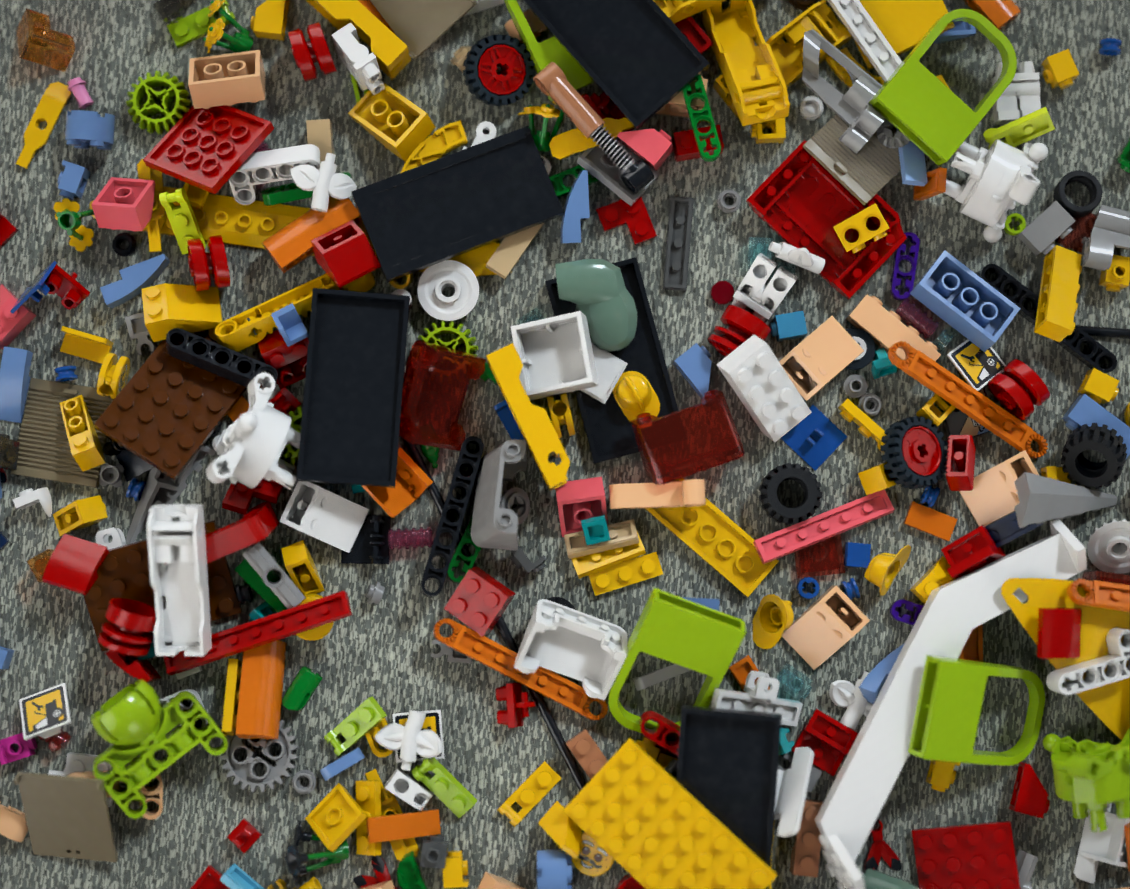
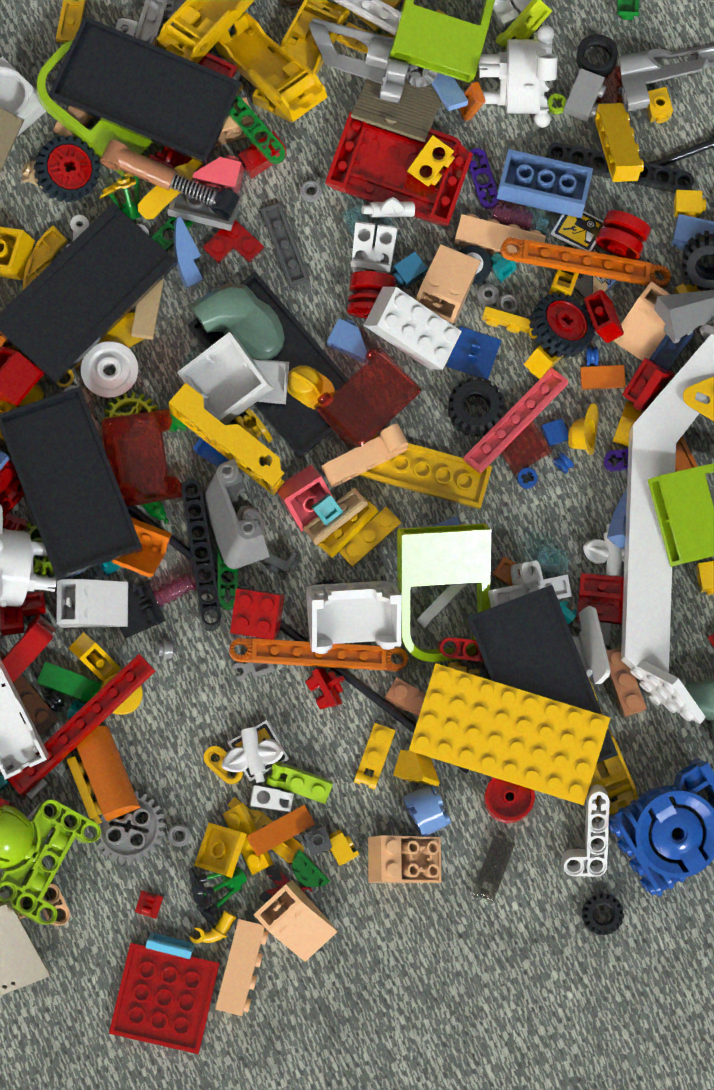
camera: 25 degrees left, 5 degrees down
light grey piece [242,542,305,609] -> none
green arm [282,666,322,711] -> none
medium blue beam [319,747,365,781] -> none
lime plate [324,696,387,757] -> none
yellow head [571,831,616,876] -> none
dark red tile [710,281,735,305] -> none
yellow brick [750,117,786,144] -> none
yellow piece [752,594,794,649] -> none
light nougat slope [782,585,870,670] -> none
white tile [799,96,824,120] -> none
red piece [865,819,901,872] -> none

